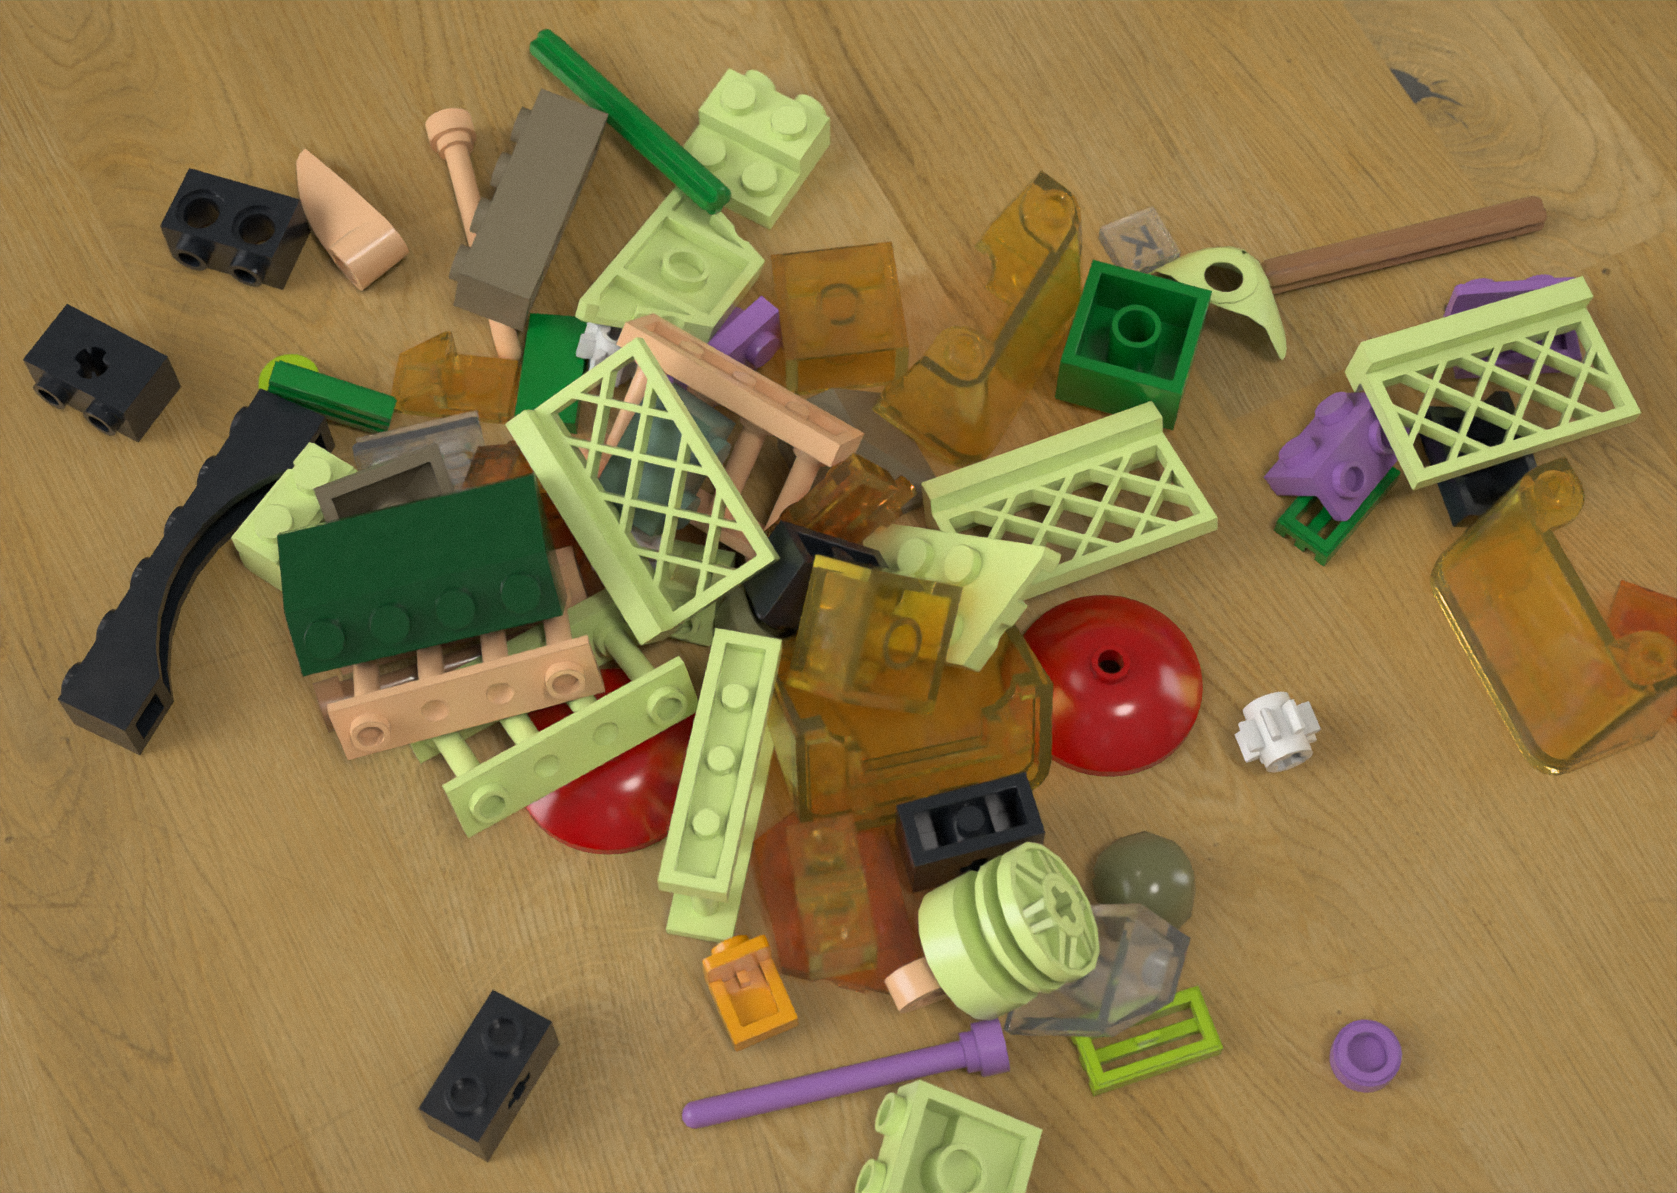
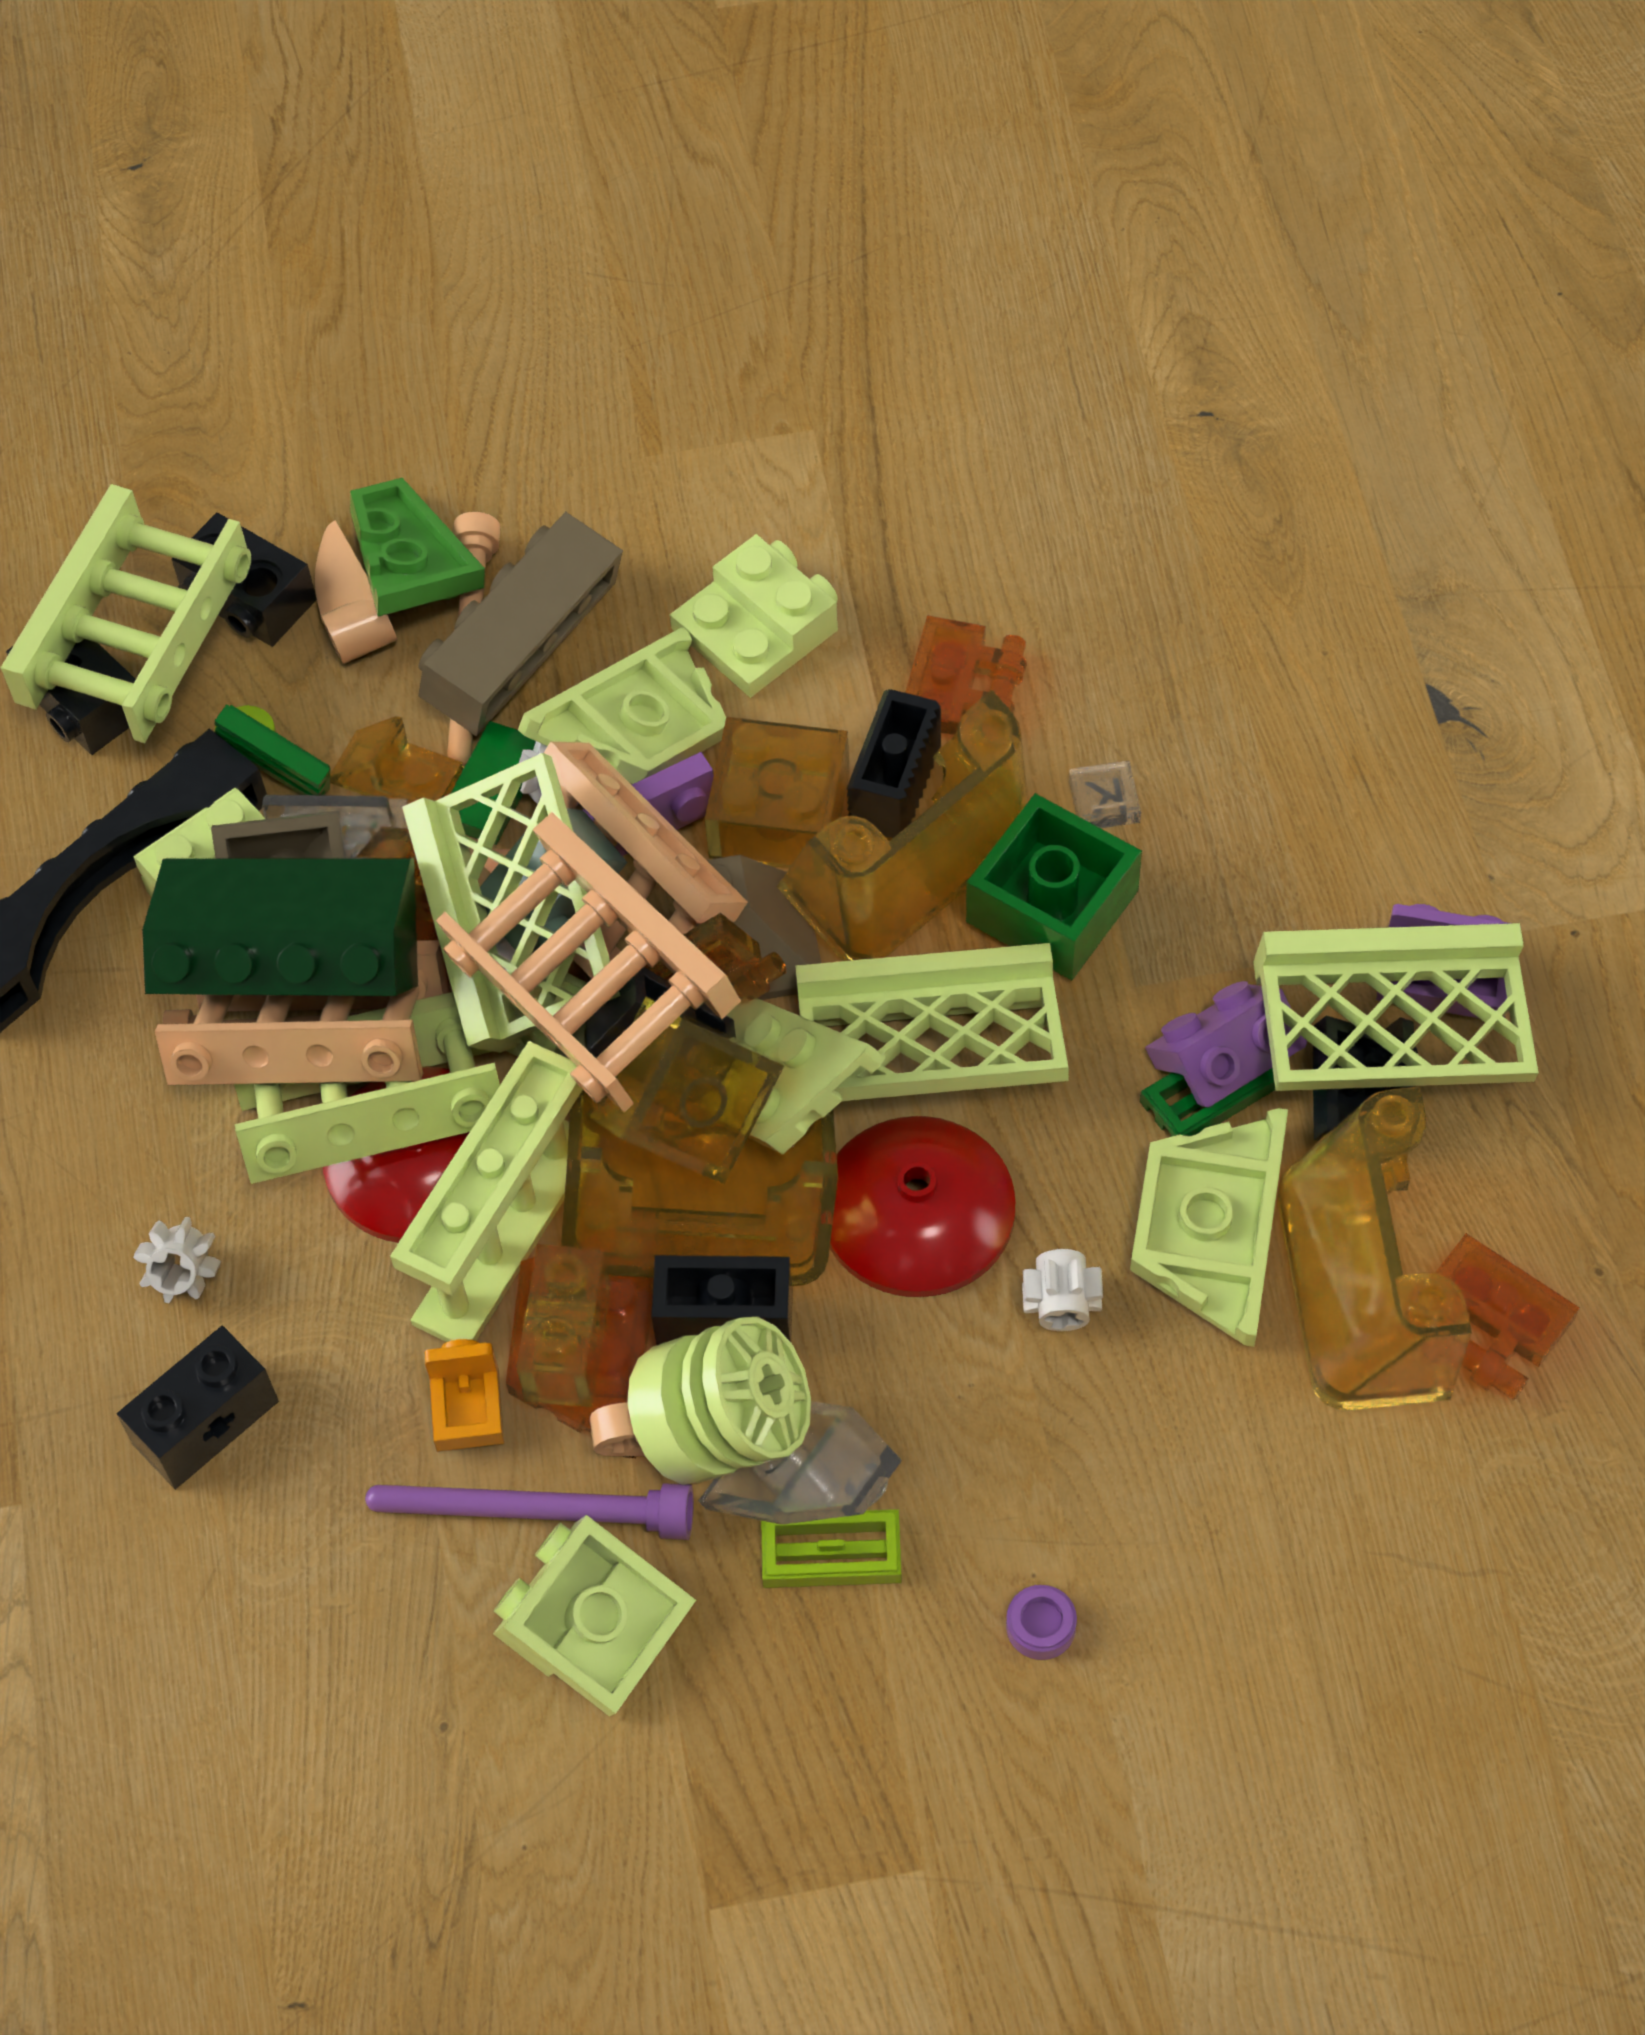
camera: 20 degrees right, 5 degrees down
green axle [529,29,731,215] -> none
olive hair [1093,831,1196,941] -> none
yellowish green piece [1147,246,1287,360] -> none
medium nougat axle [1261,196,1547,294] -> none
none -> yellowish green fence [0,484,251,743]
none -> white gear [133,1217,221,1303]
none -> bright green wing [350,478,485,617]
none -> light nougat fence [435,812,741,1112]
none -> black brick [846,689,941,840]
none -> clear orange plate [905,615,1027,746]
none -> yellowish green wing [1130,1108,1288,1347]

